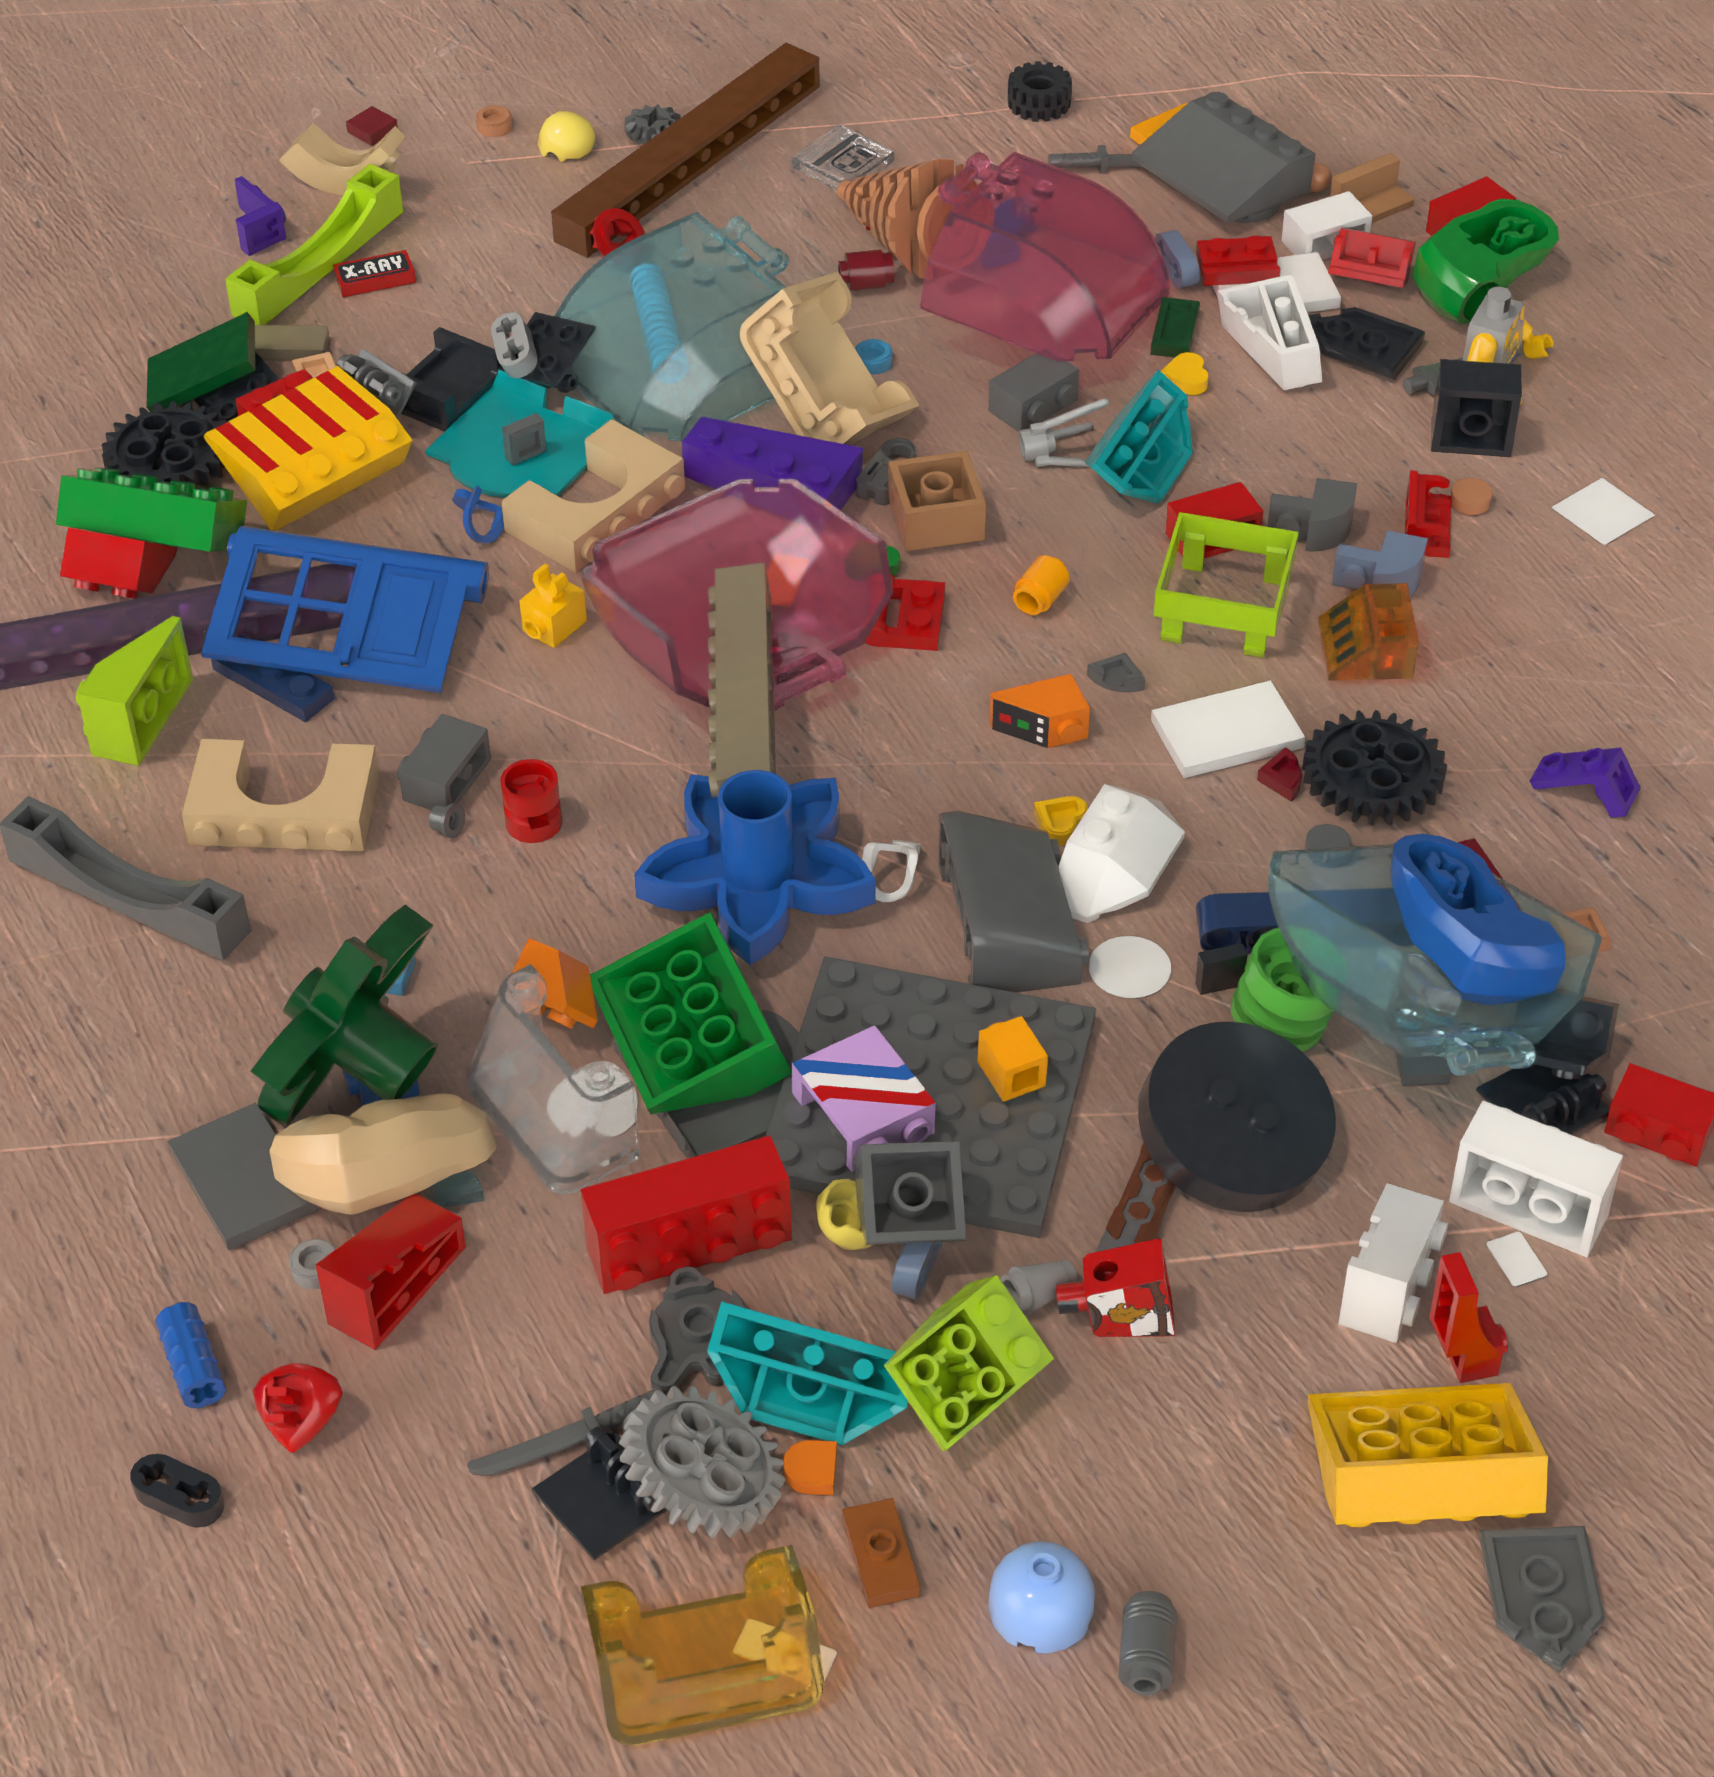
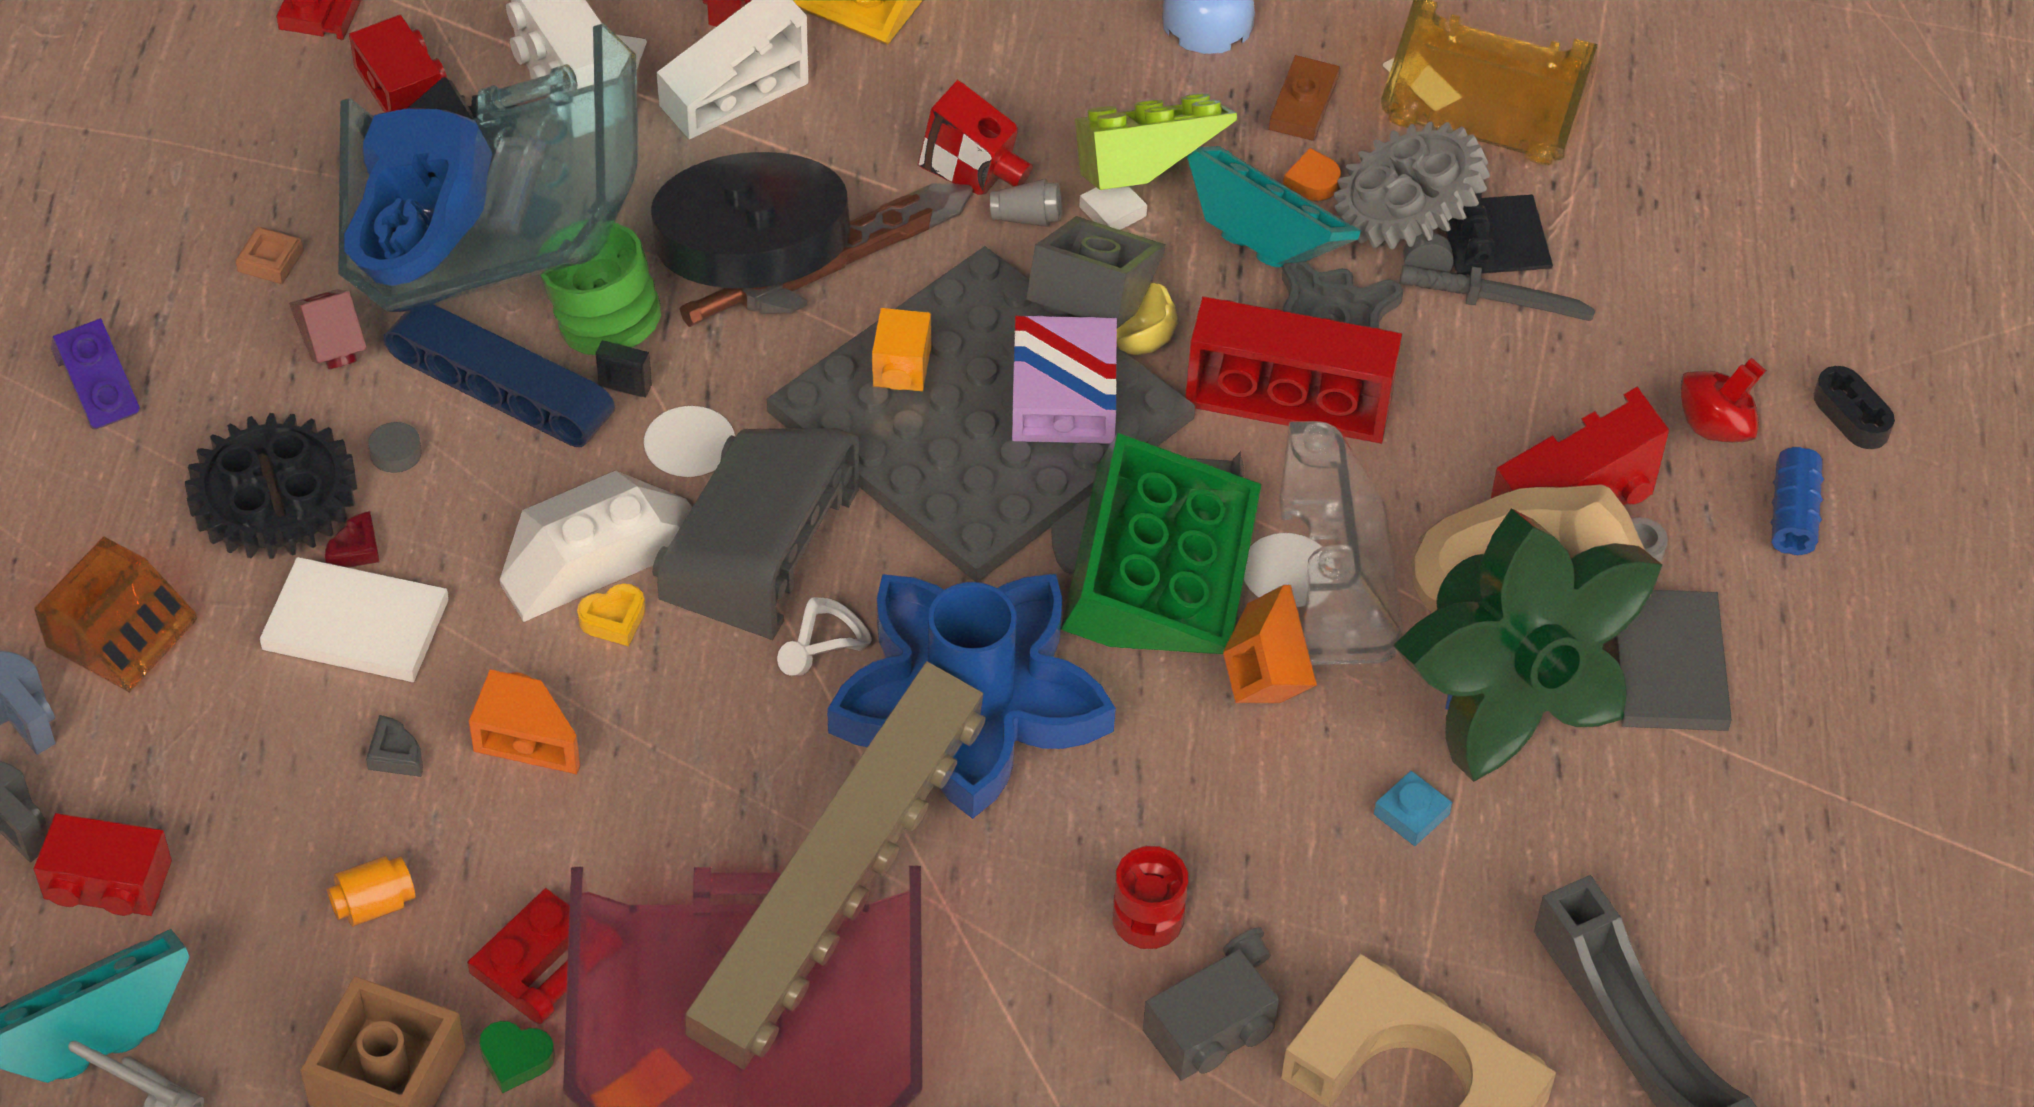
camera: 150 degrees left, 5 degrees up
lime piece [1154,512,1299,658] -> none

